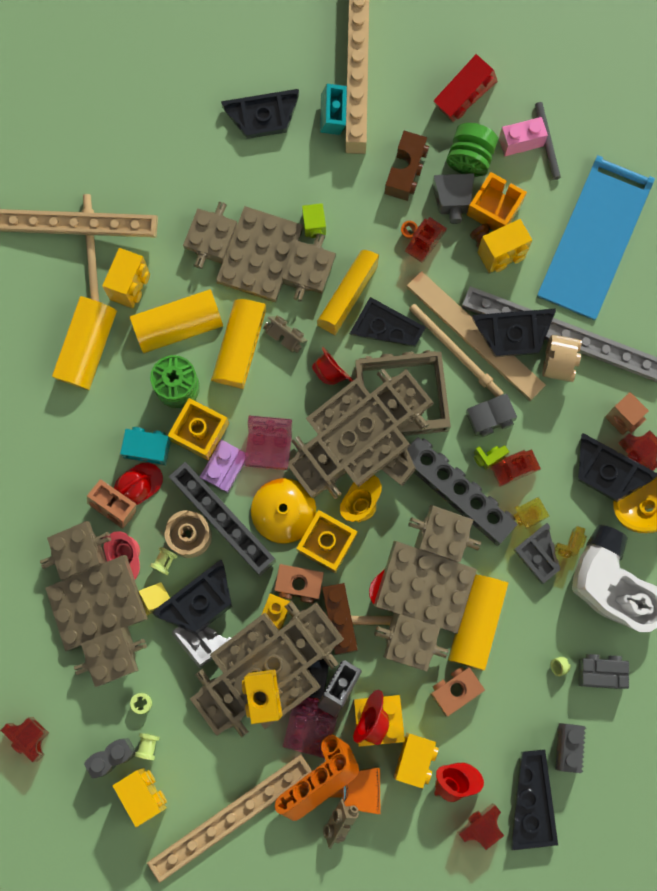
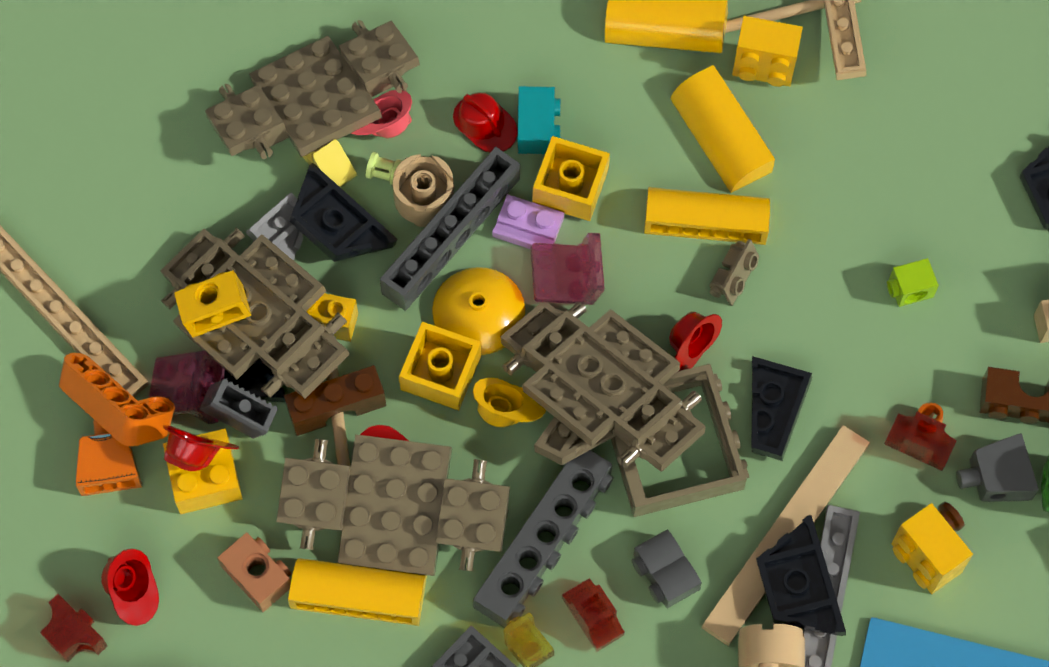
camera: 80 degrees right, 10 degrees down
clear red brick [0,717,49,762] -> none
dark grey brick [84,738,137,778] -> none
nougat brick [87,479,136,529] -> none
yellow brick [112,768,167,827] -> none
yellowish green bush [130,693,152,714] -> none
yellowish green bush [134,733,160,760] -> none
bright green wheel [150,355,200,408] -> none
dark tan piece [183,202,336,303] -> none
nougat brick [274,564,324,604] -> none
yellow brick [317,250,379,335] -> none
dark tan hinge [323,799,359,849] -> none
yellow brick [394,732,439,789] -> none
tan bar [409,304,504,397] -> none
light orange piece [467,172,527,231] -> none
lime bracket [473,445,510,470] -> none

